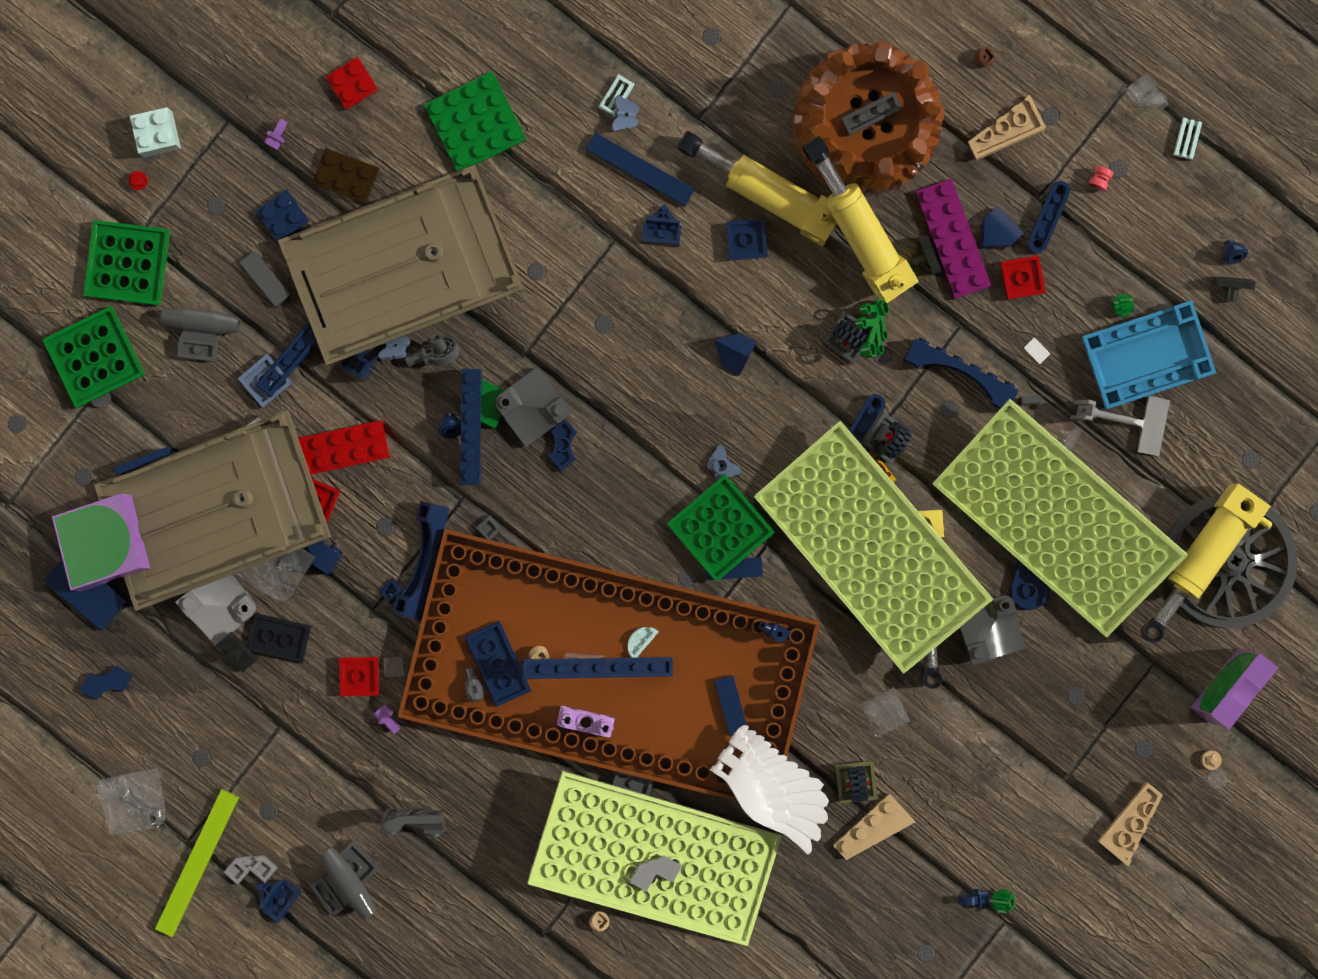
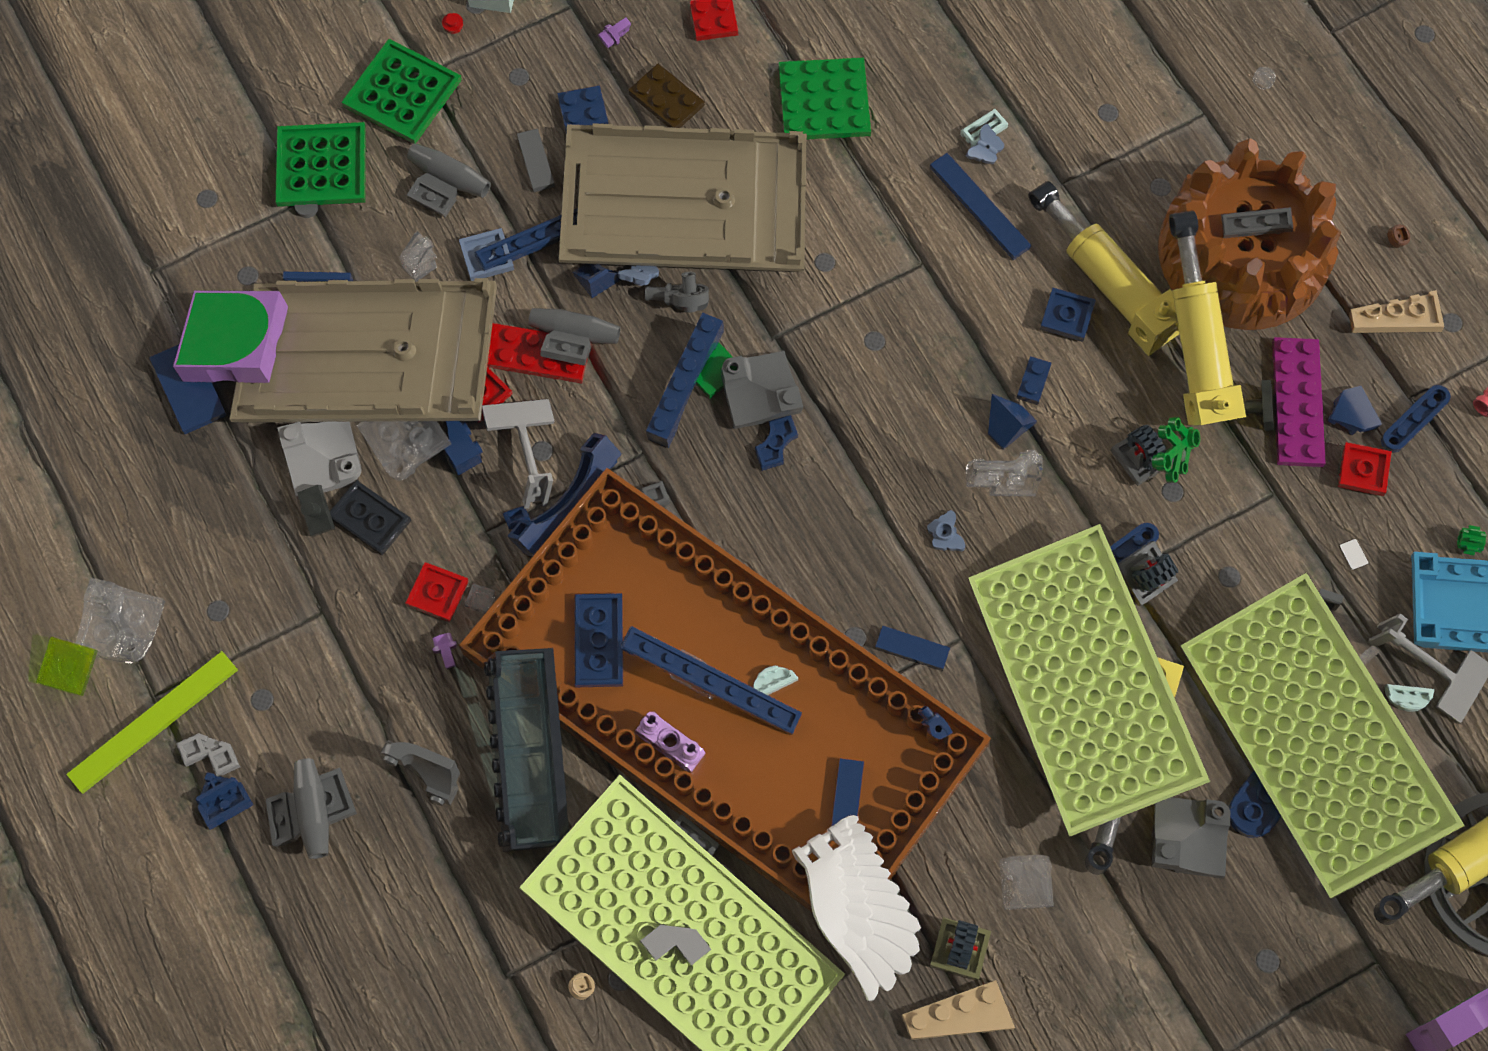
camera: 25 degrees right, 20 degrees down
dark blue tile [80,666,133,700] -> none
dark blue brick [438,413,461,438] -> none
dark grey piece [465,668,483,703] -> none
dark blue slope [641,204,681,247] -> none
green plate [667,474,775,582] -> none
dark blue arch [903,338,1019,409] -> none
none -> clear neon green tile [36,637,98,696]
none -> clear slope [400,231,437,282]
none -> light grey piece [482,399,555,509]
none -> clear light blue window [484,648,569,852]
none -> dark grey plate [529,308,620,366]
none -> clear slope [966,450,1043,496]
none -> dark blue plate [1016,356,1052,405]
none -> light aqua tile [1384,684,1434,712]

